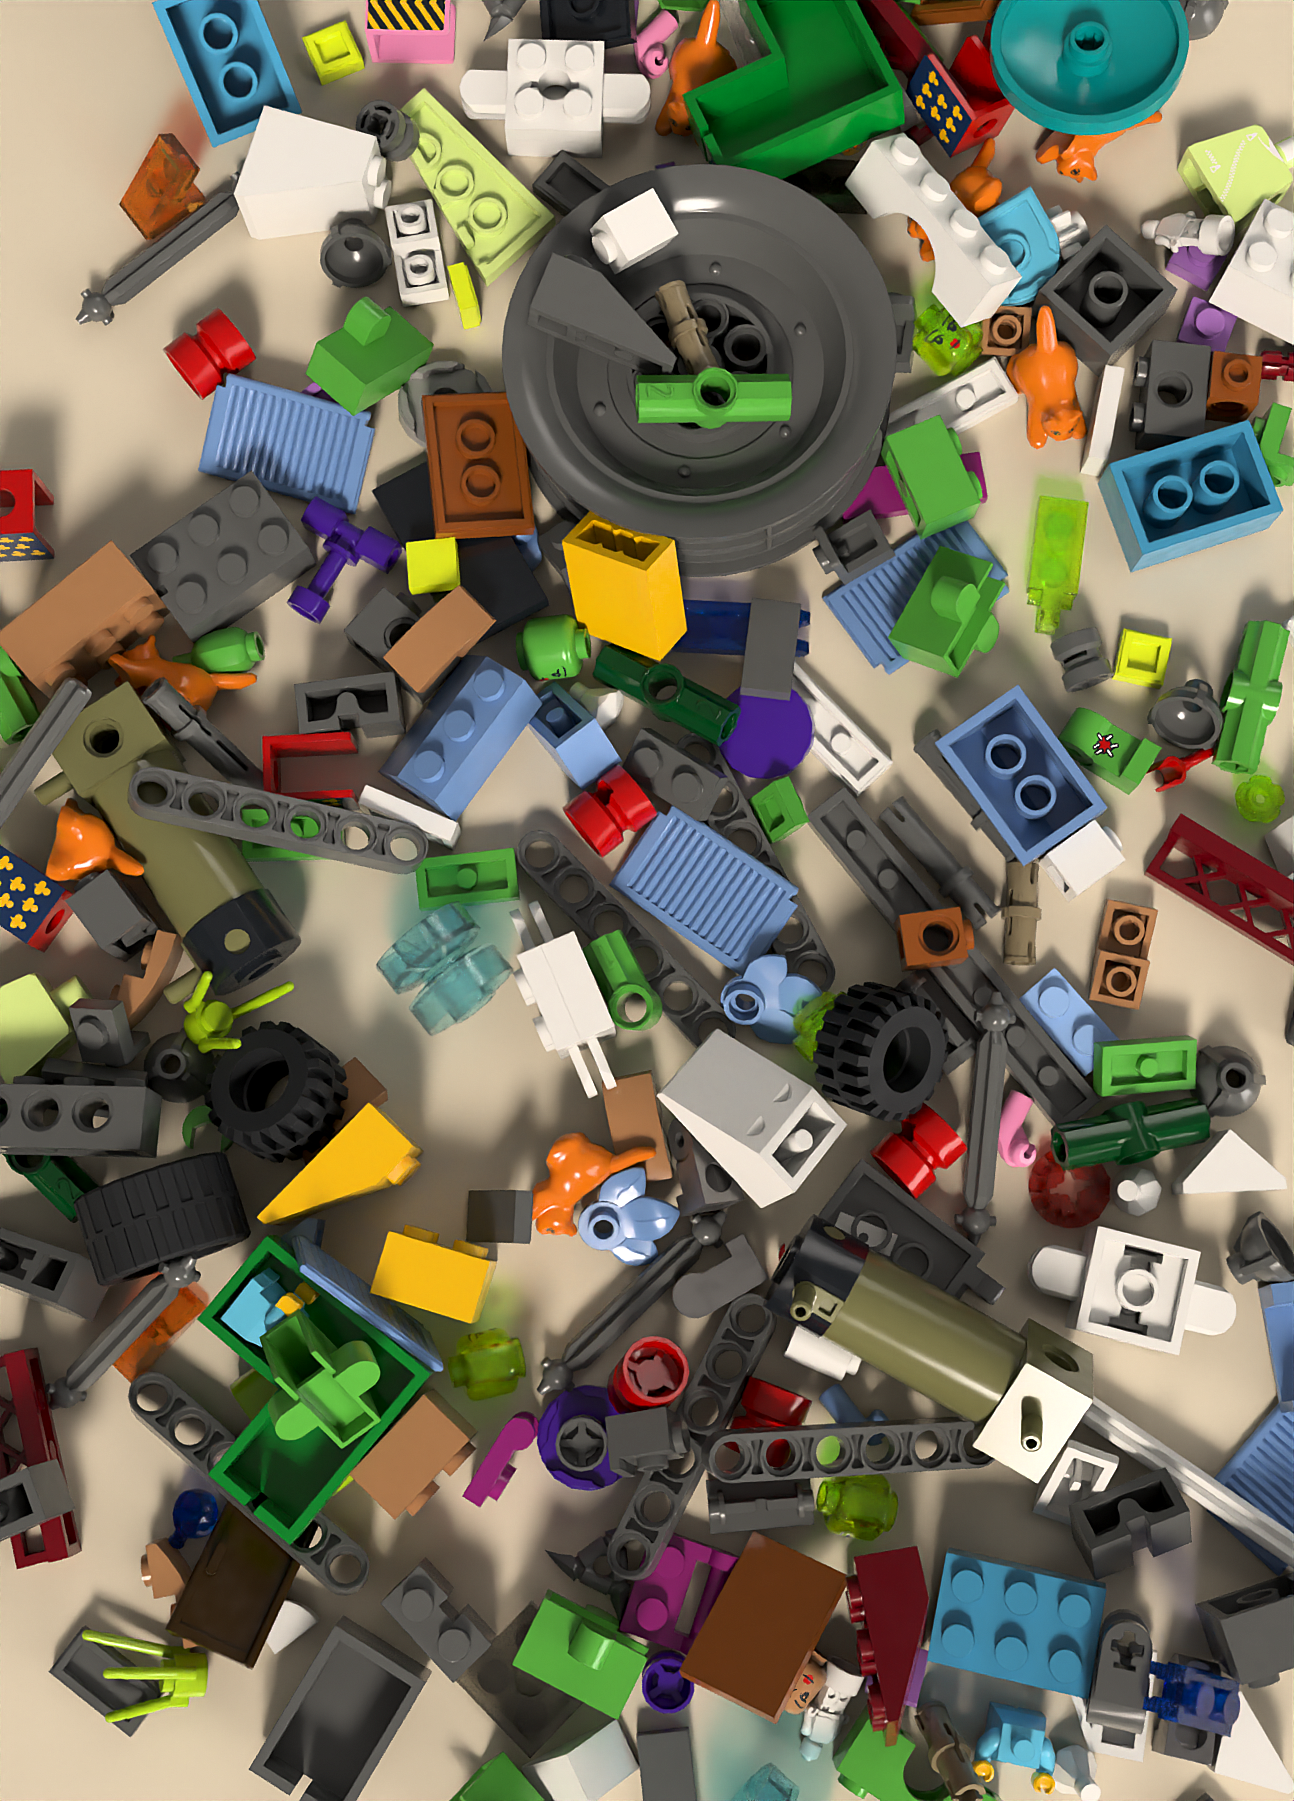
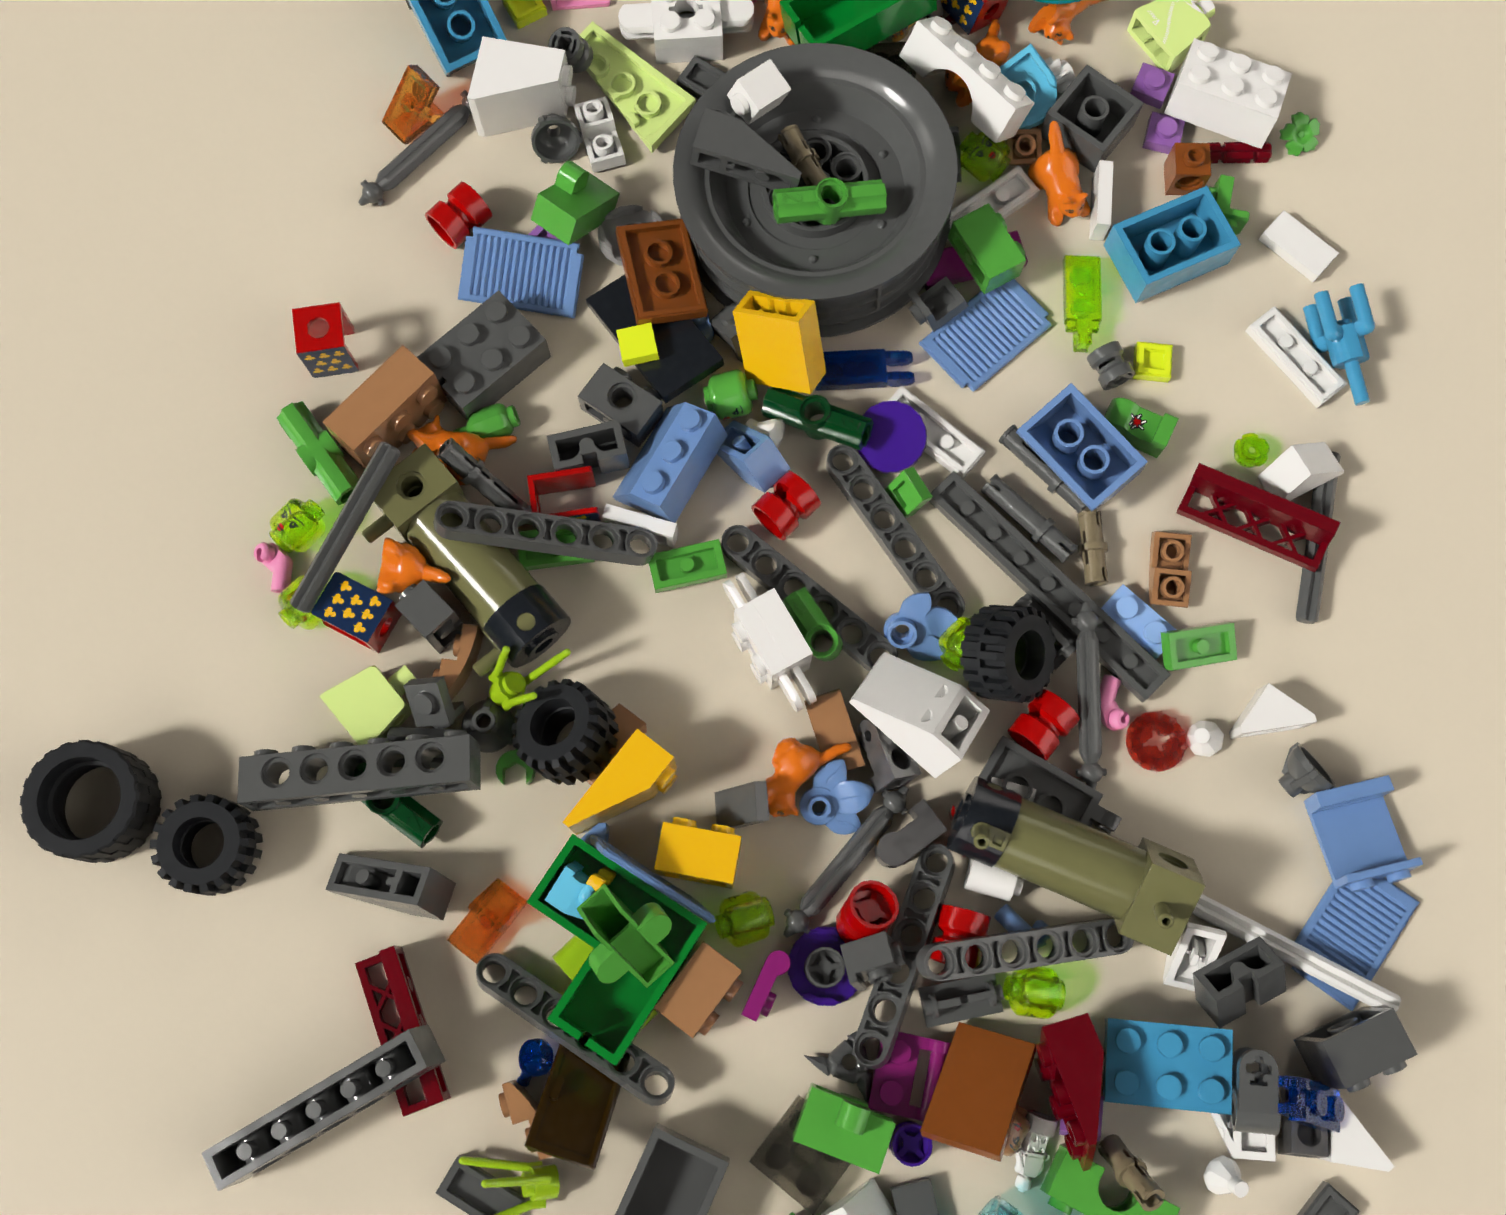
camera: 10 degrees left, 5 degrees down
dark grey wheel [45,1253,201,1410] -> none
black tyre [74,1152,251,1287] -> none
white tile [266,1599,320,1654] -> none
dark purple bar [286,496,403,624] -> none
clear light blue wheel [376,901,514,1036] -> none
dark grey brick [381,1557,497,1683] -> none
medium nougat slope [383,585,496,693] -> none
neon yellow tile [447,262,482,330] -> none
medium blue window [609,805,799,976] -> none
dark grey plate [622,728,728,821] -> none
dark grey tile [740,598,801,701] -> none
bright green piece [888,546,1005,678] -> none
dark orange brick [894,907,974,972] -> none
medium azure piece [971,1701,1056,1794] -> none
white brick [1027,1226,1236,1355] -> none
white brick [1039,820,1126,902] -> none
dark green piece [1050,1097,1211,1171] -> none
dark grey brick [1129,340,1211,451] -> none
white piece [1141,211,1235,256] -> none
dark grey piece [1147,679,1223,750] -> none
red hand [1147,748,1214,792] -> none
dark grey piece [1189,1045,1266,1118] -> none
bright green piece [1211,620,1290,774] -> none

